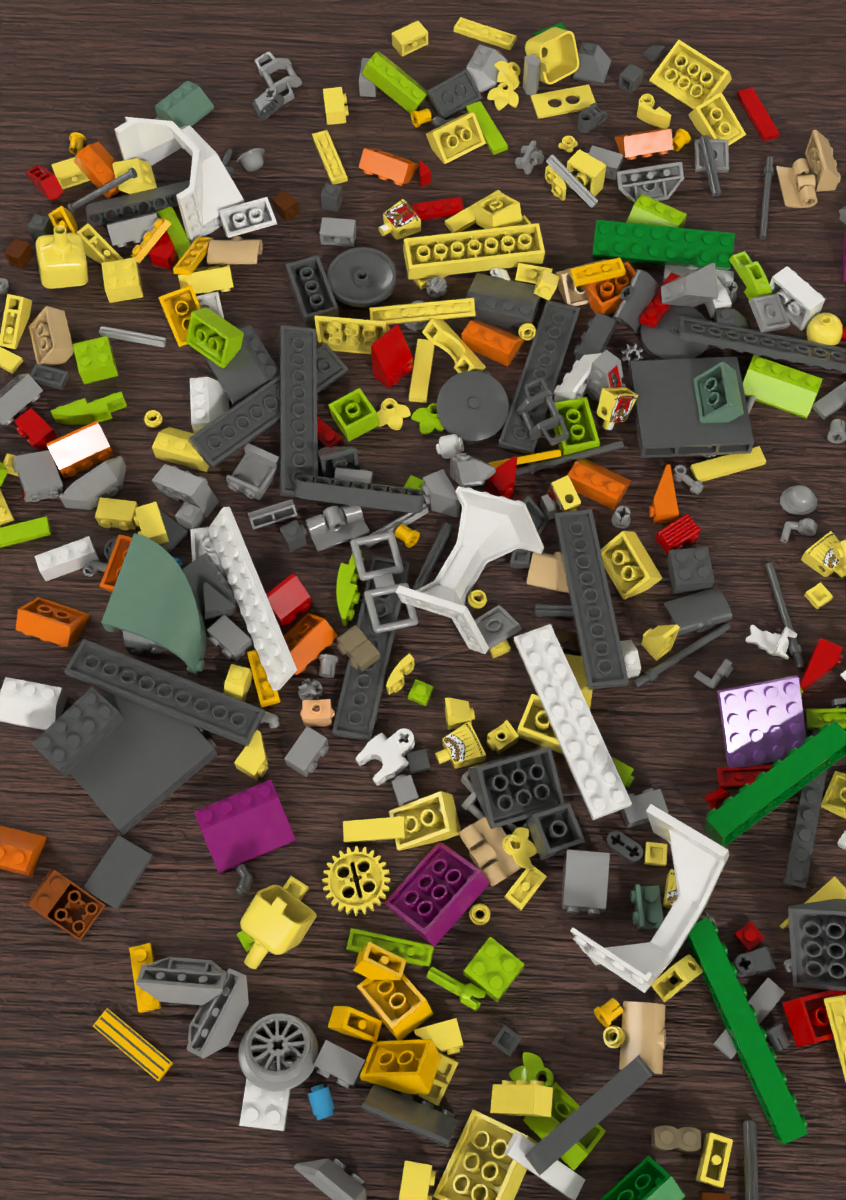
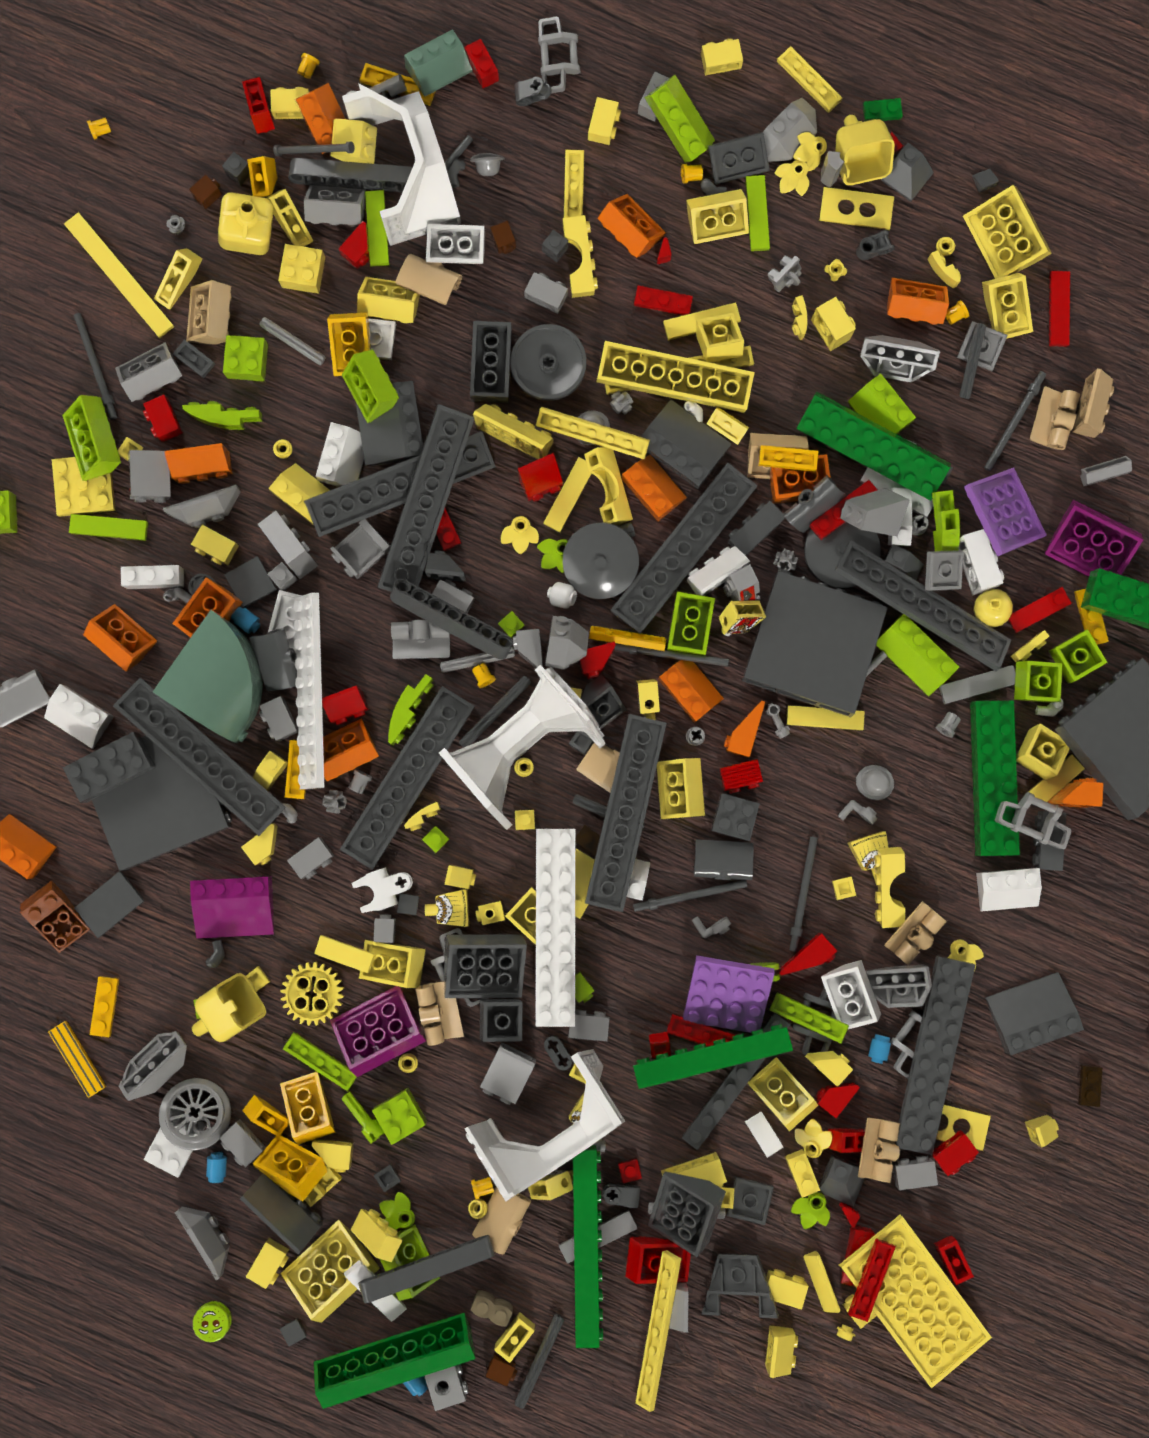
camera: 15 degrees right, 20 degrees up
yellow plate [131,216,171,263] -> none
light yellow brick [133,502,169,544] -> none
light grey wedge [136,957,227,1005] -> none
yellow tile [173,236,214,276] -> none
dark grey slope [203,582,236,622] -> none
light grey piece [248,499,297,530] -> none
dark grey brick [280,520,307,553] -> none
light nougat head [300,699,335,727] -> none
lime brick [328,388,380,442] -> none
dark tan brick [337,625,380,672] -> none
light grey bar [350,531,419,633] -> none
yellow slope [353,942,407,980] -> none
torso [379,199,421,240] -> none
light grey tile [474,605,522,650] -> none
light yellow plate [502,827,538,869] -> none
light yellow plate [504,864,547,910] -> none
dark grey bar [517,378,569,446] -> none
light yellow plate [518,323,536,340] -> none
light yellow brick [534,270,559,301] -> none
light grey plate [540,494,557,520] -> none
light grey axle [546,154,598,208] -> none
light grey brick [589,145,623,180] -> none
dark grey brick [618,64,644,94] -> none
sand green bracket [630,884,663,931] -> none
light yellow slope [641,625,680,661] -> none
sand green slope [693,361,744,423] -> none
white hair [745,625,798,660] -> none
dark grey bush [765,1022,791,1052] -> none
none -> red brick [464,39,499,89]
none -> light yellow arch [563,215,598,298]
none -> medium lavender plate [964,468,1047,557]

